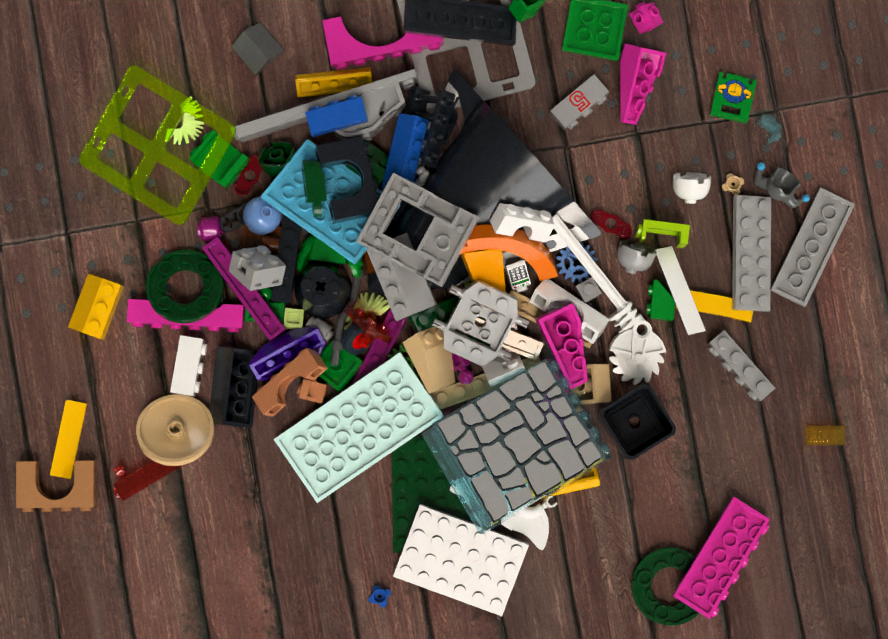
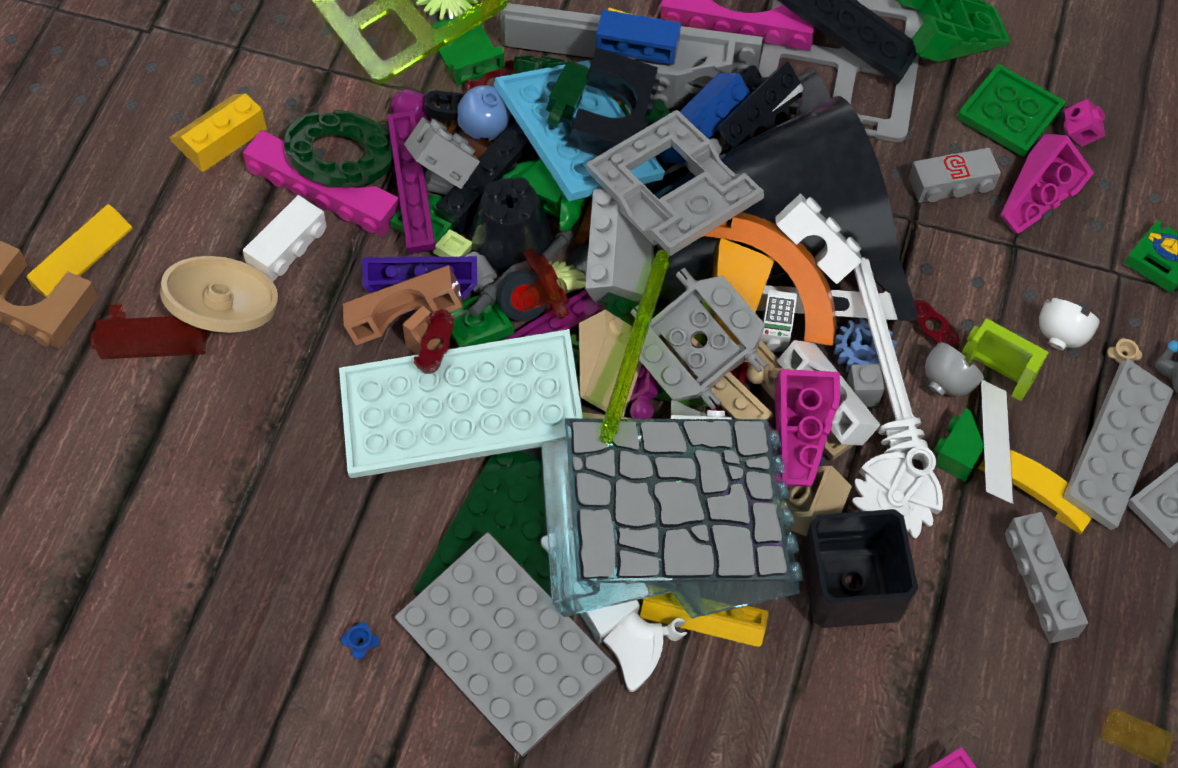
camera: 20 degrees right, 25 degrees down
black slope [208,347,258,428] -> none
none -> dark red piece [414,309,454,374]
none -> clear neon green piece [599,250,670,444]
none -> tan bar [746,361,794,385]

